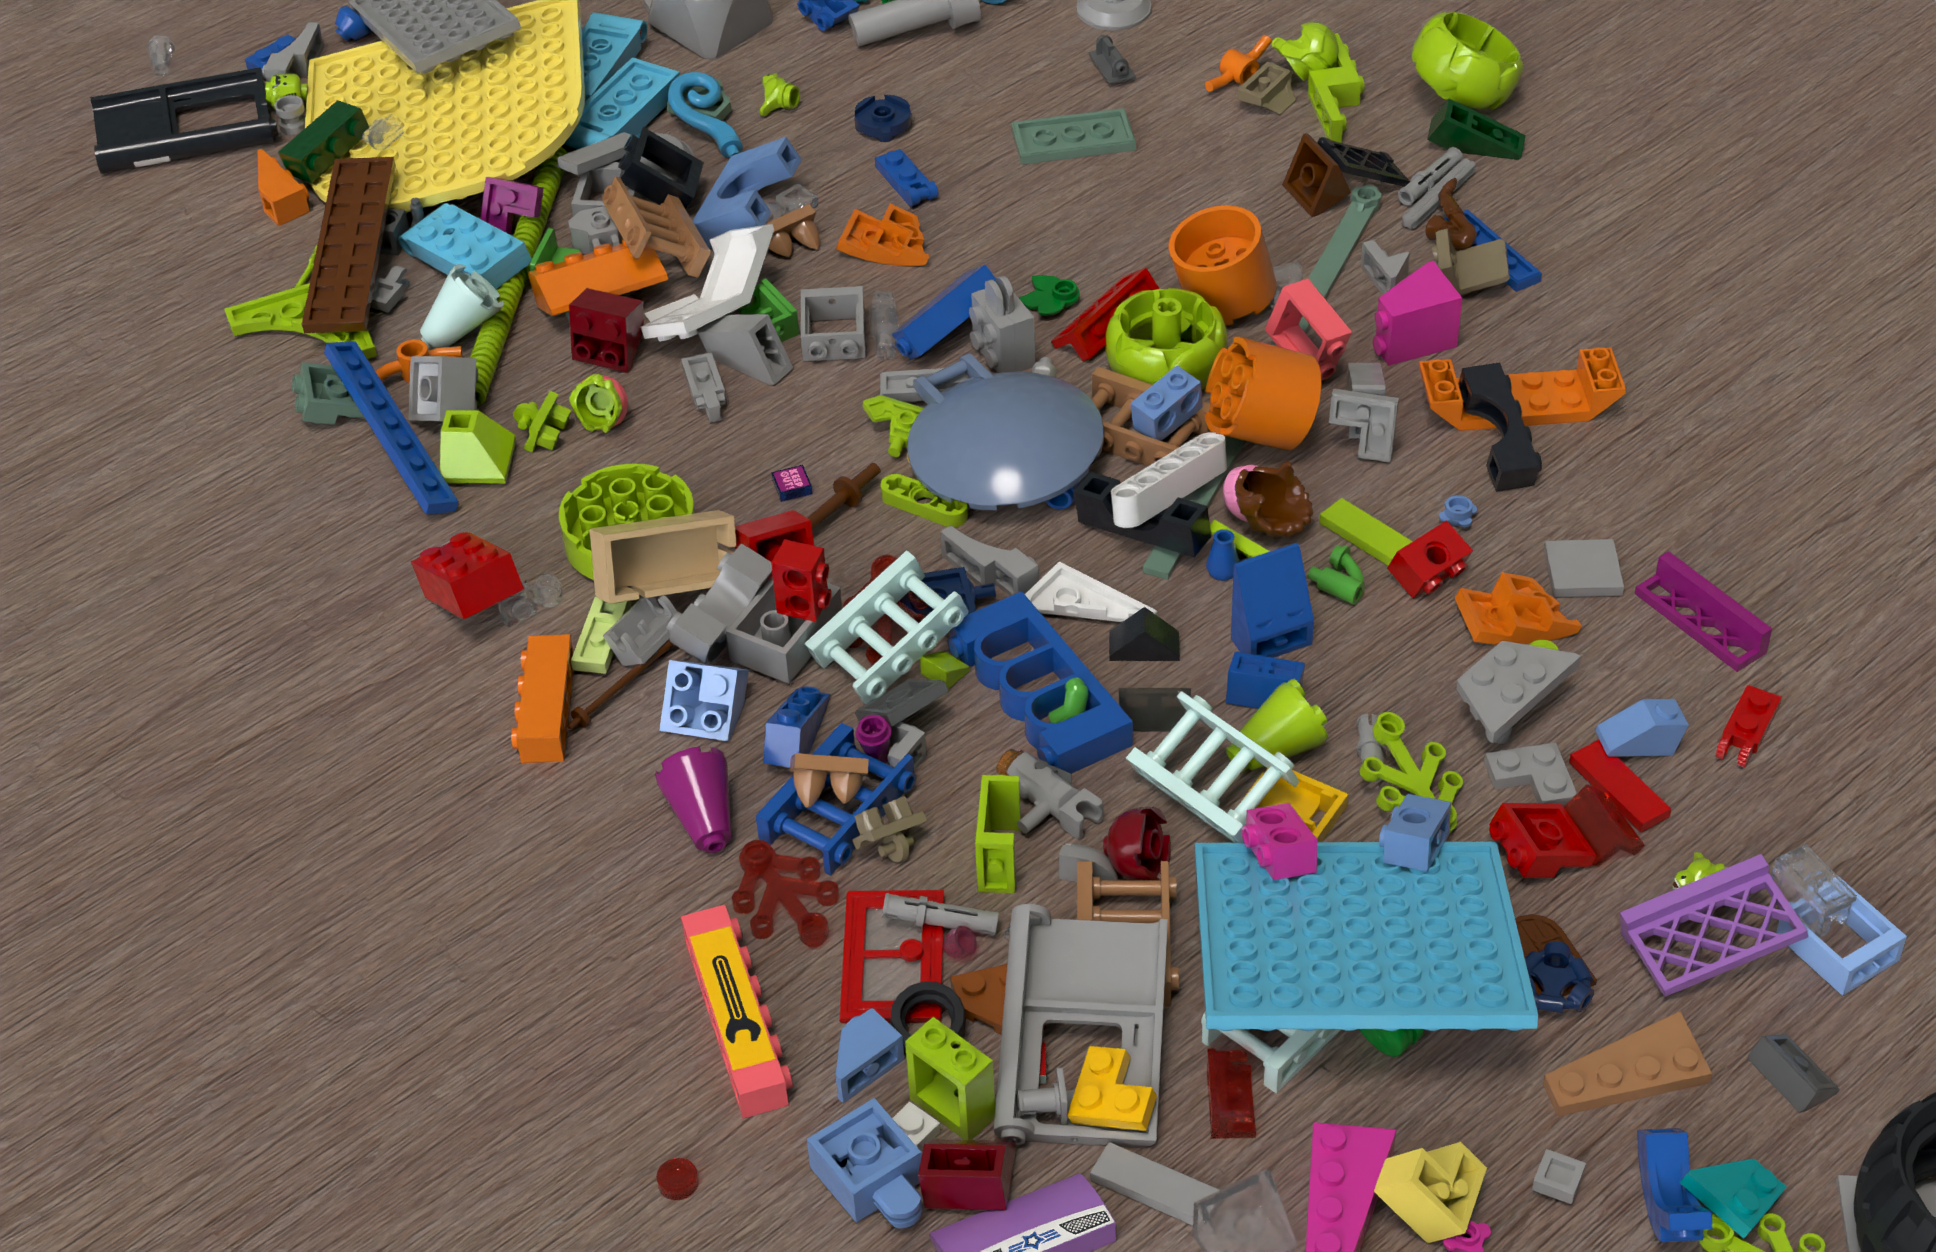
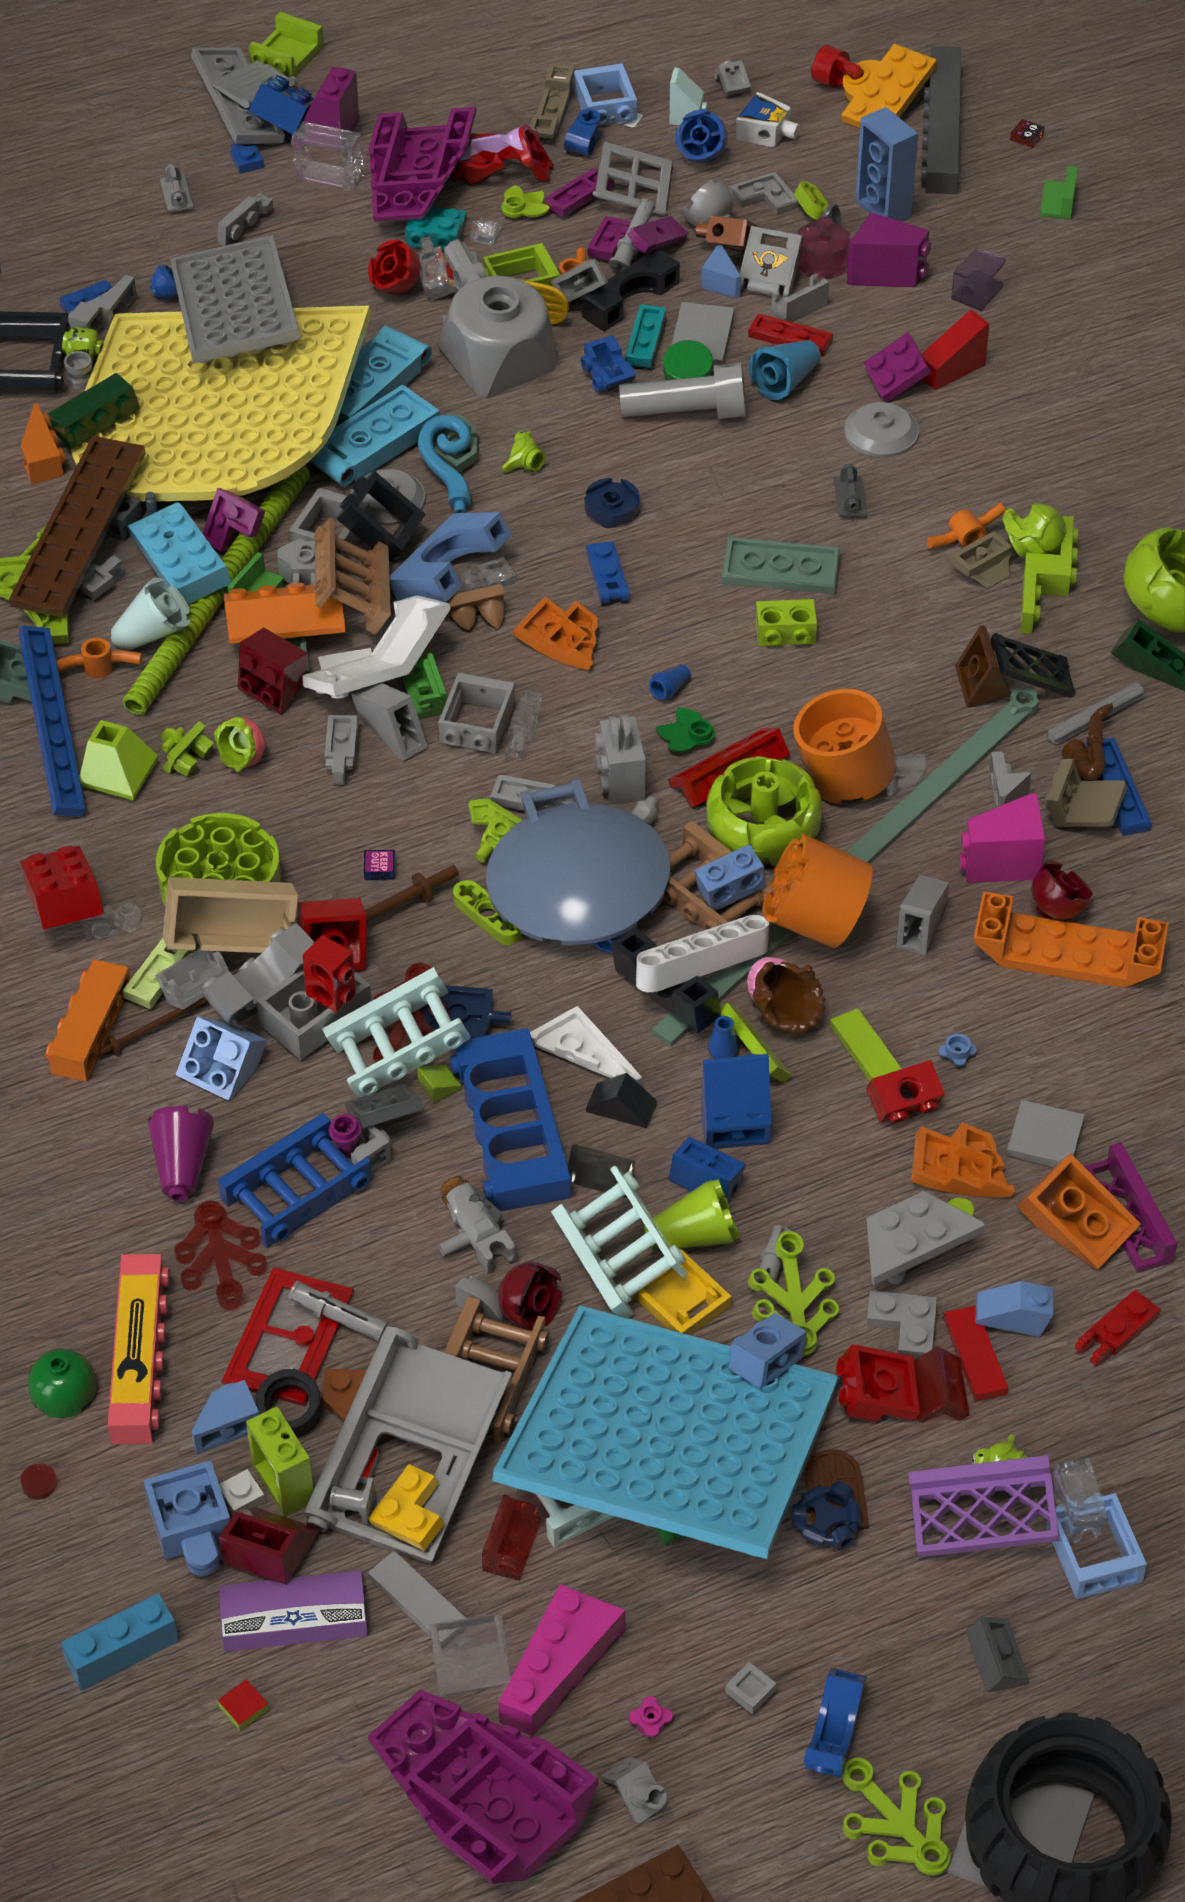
camera: 15 degrees right, 5 degrees up
clear piece [362,114,405,150] -> none
light grey slope [408,356,478,422] -> none
light grey tile [558,132,631,175] -> none
blue slope [763,686,830,768] -> none
medium nougat tile [790,753,869,808] -> none
dark tan hips [852,796,927,862] -> none
blue slope [892,264,996,360] -> none
light grey slope [940,526,1039,596] -> none
clear pink hinge [943,926,977,959] -> none
lime panel [975,775,1021,894] -> none
bright green arm [1048,678,1089,723] -> none
dark pink brick [1242,803,1318,880] -> none
coral window [1265,278,1352,380] -> none
bright green plant [1307,545,1365,605] -> none
light grey tile [1328,389,1399,462] -> none
light yellow brick [1374,1142,1487,1243] -> none
light grey pin [1398,147,1463,206] -> none
black arch [1458,362,1542,492] -> none
medium nougat wing [1543,1011,1712,1116] -> none
teal wing [1679,1158,1787,1238] -> none
none -> green cylinder [28,1348,98,1419]
none -> blue cone [649,664,691,700]
none -> lime brick [755,599,817,646]
none -> orange slope [1016,1153,1141,1270]
none -> dark red cylinder [1031,860,1094,921]

